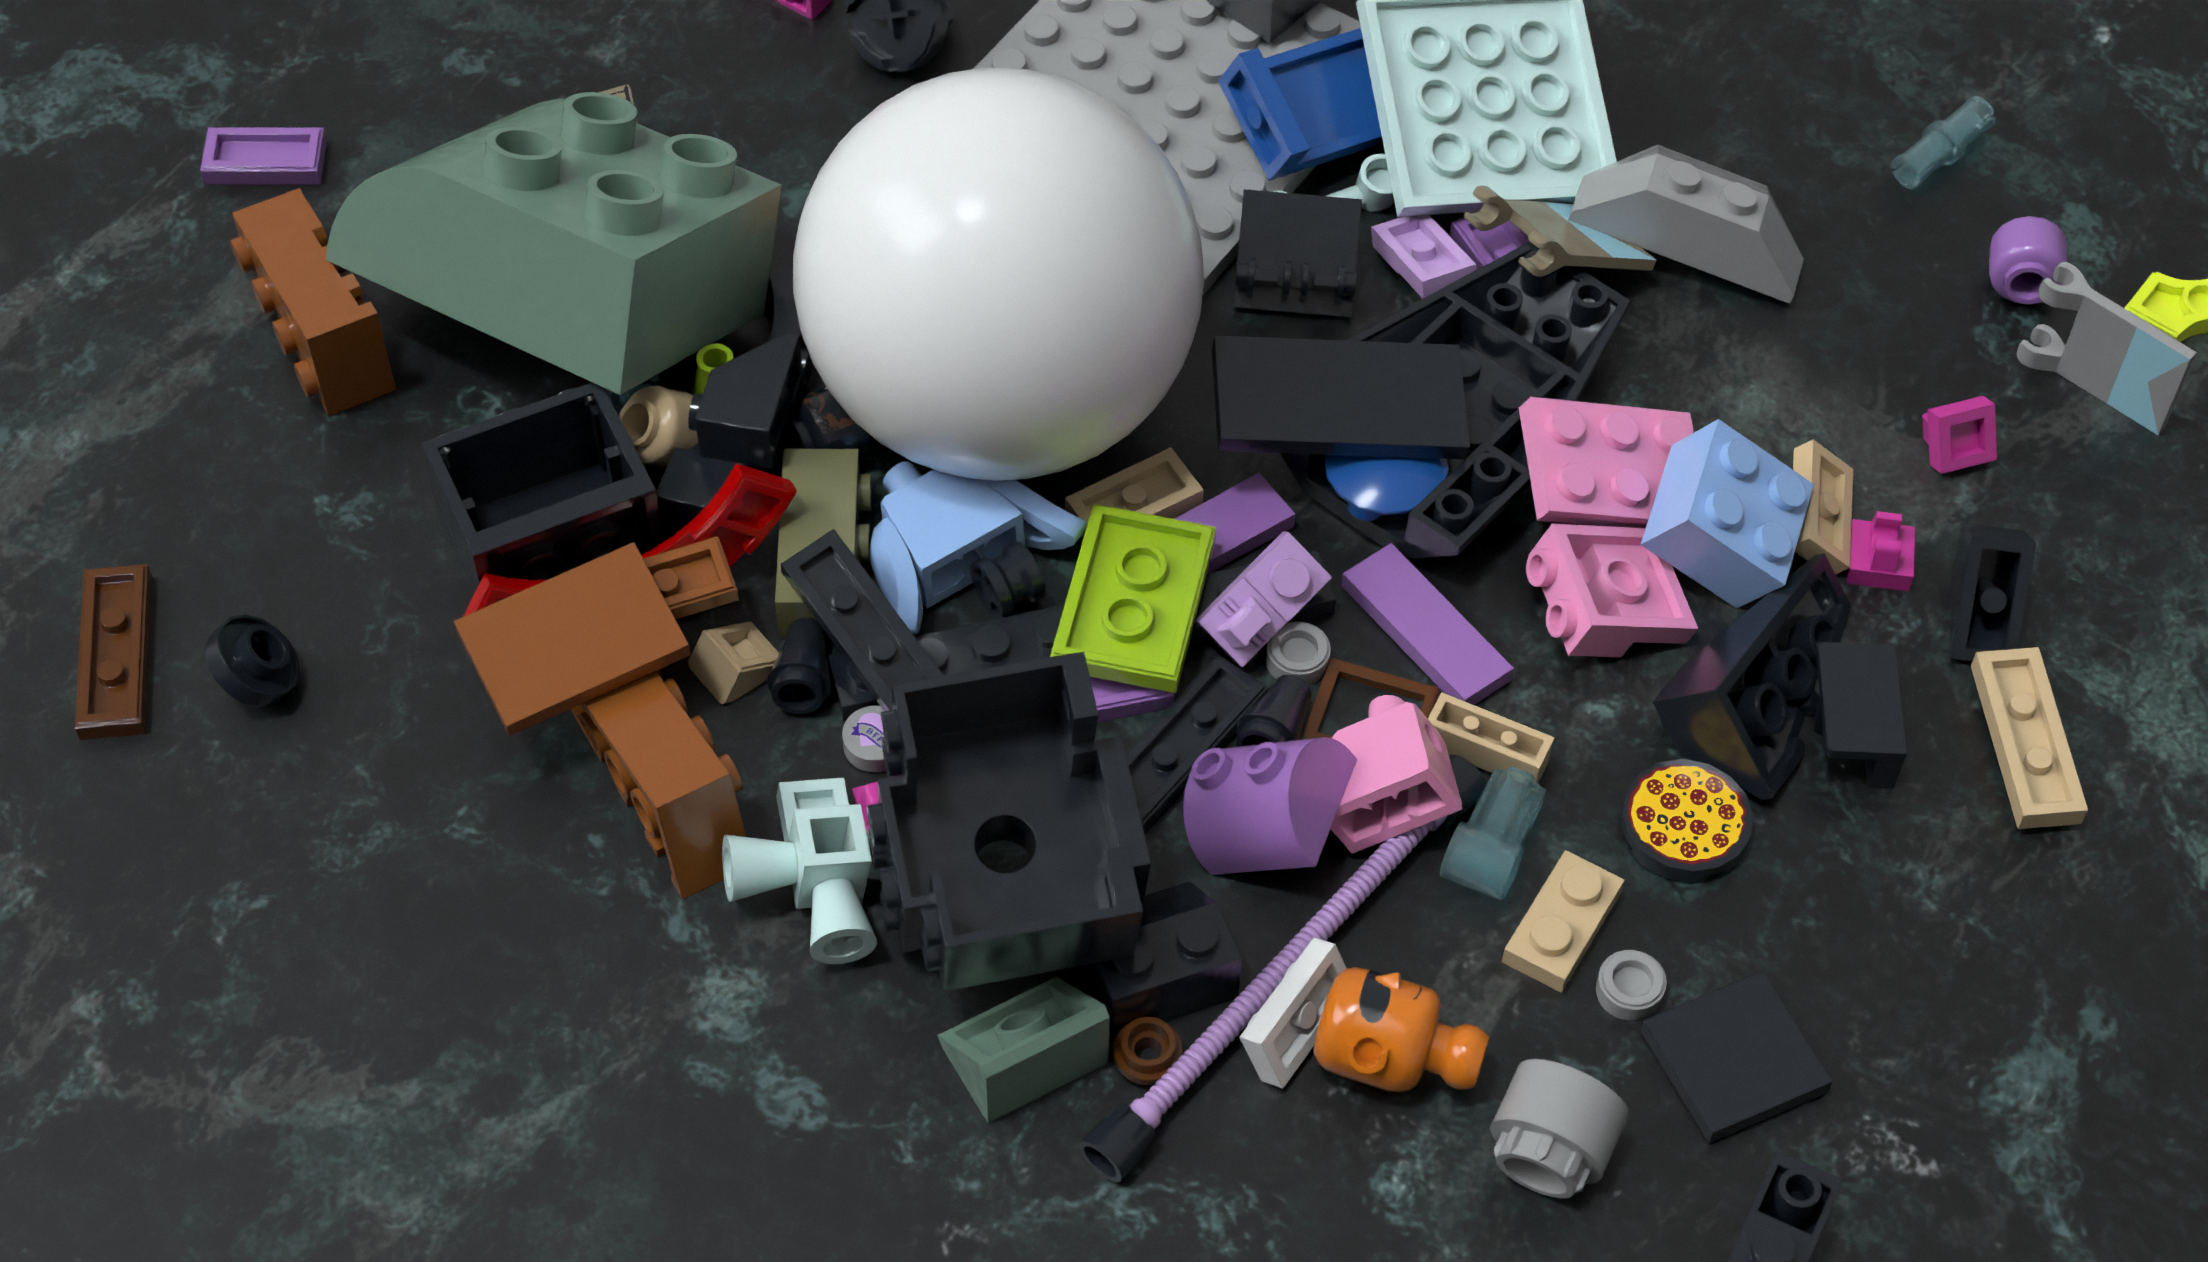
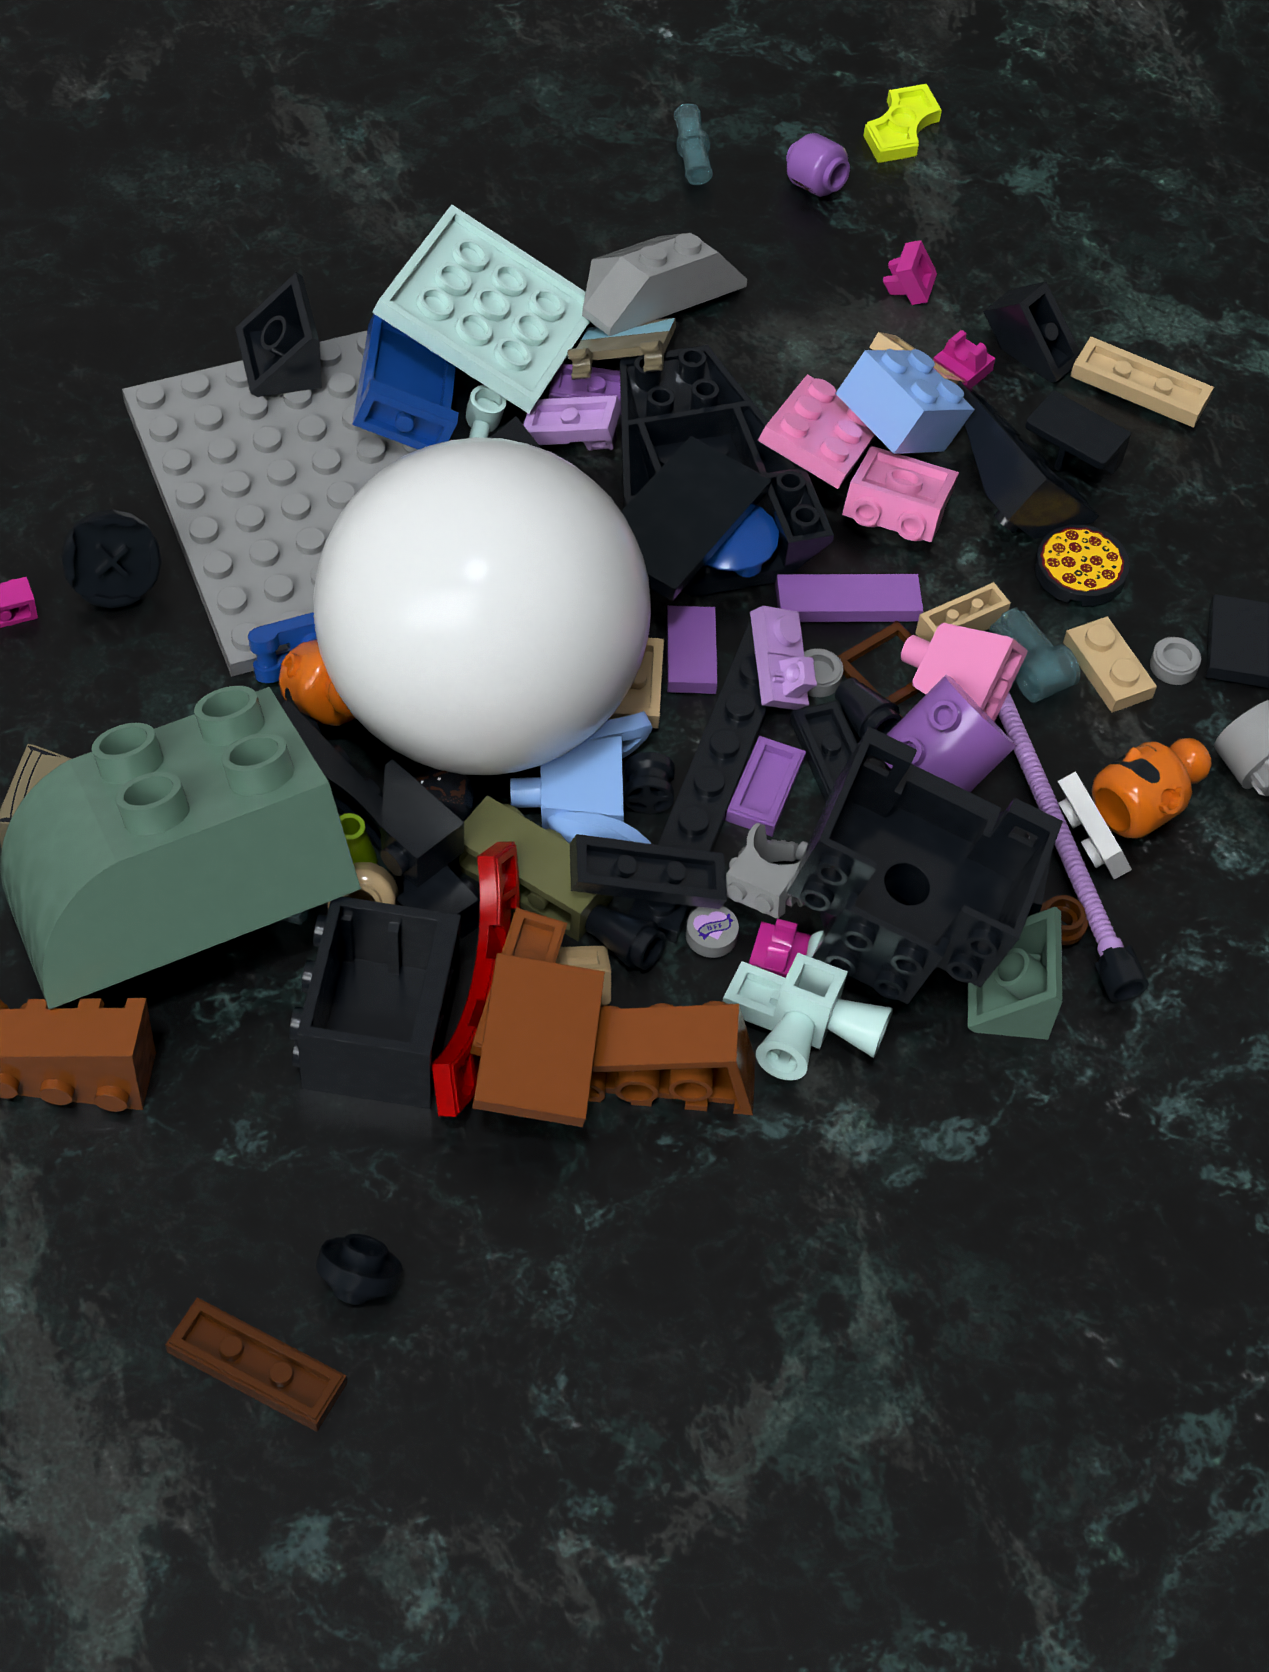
camera: 60 degrees left, 0 degrees up
lime tile [1050,504,1217,693] -> none
light grey flag [2017,262,2197,435] -> none

